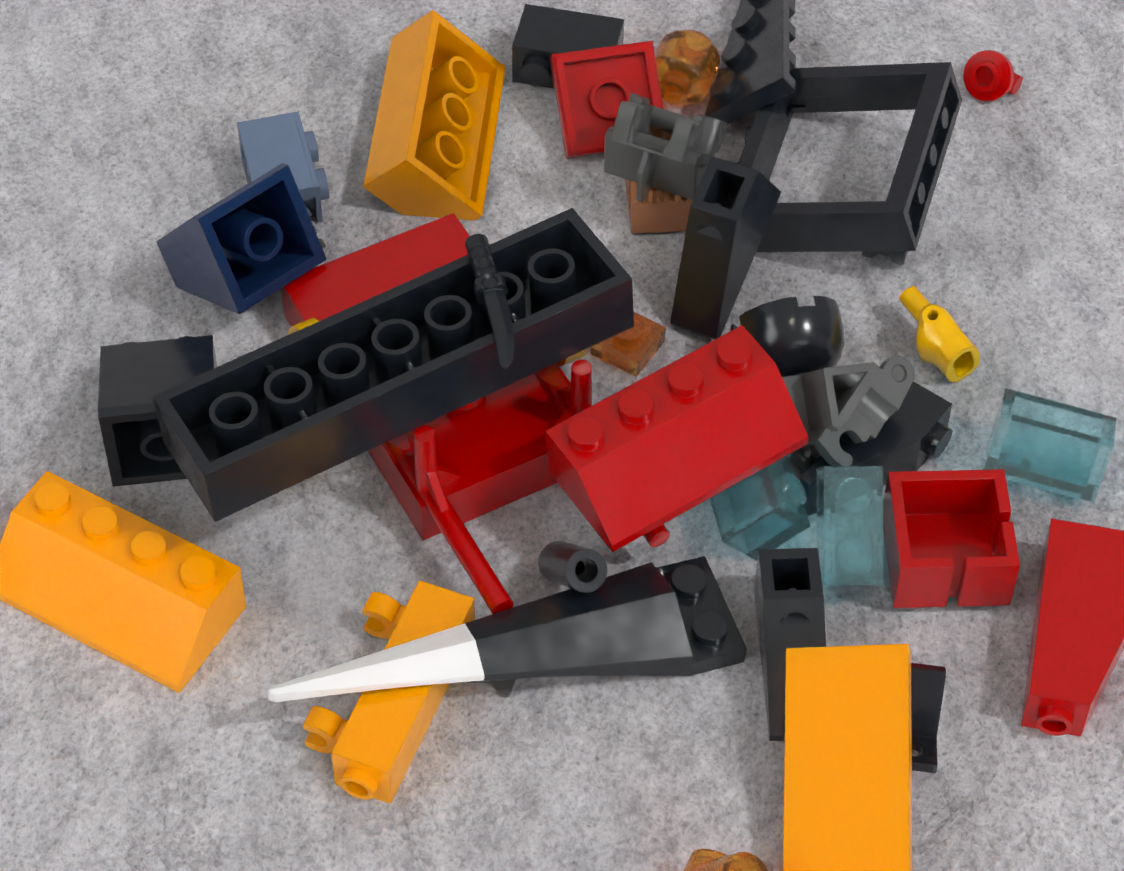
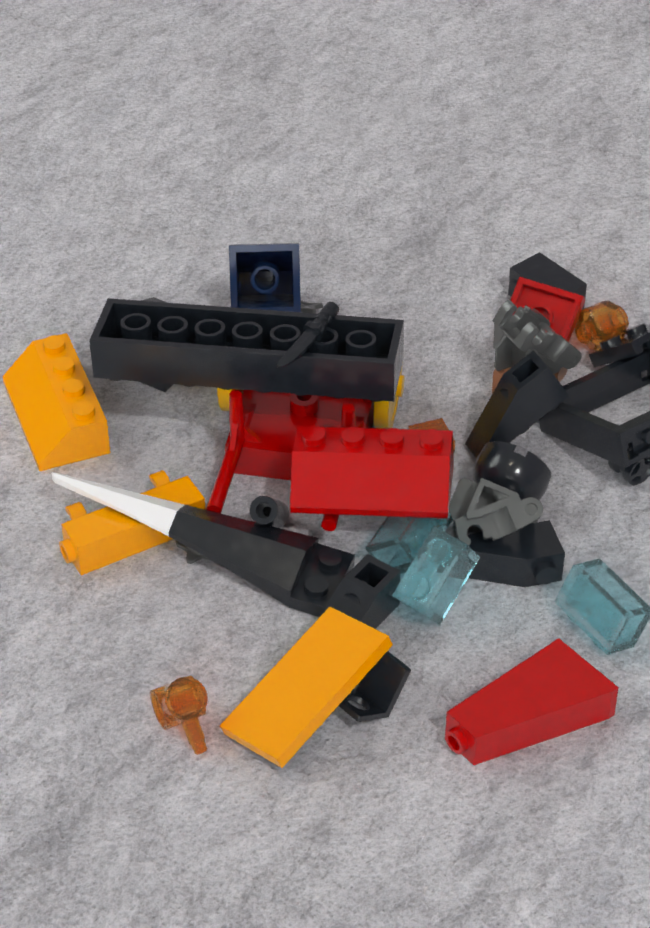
camera: 40 degrees right, 10 degrees down
sand blue hinge [237,111,329,223] -> none
light orange slope [363,10,506,221] -> none
red piece [881,469,1020,608] -> none
yellow piece [899,286,980,382] -> none

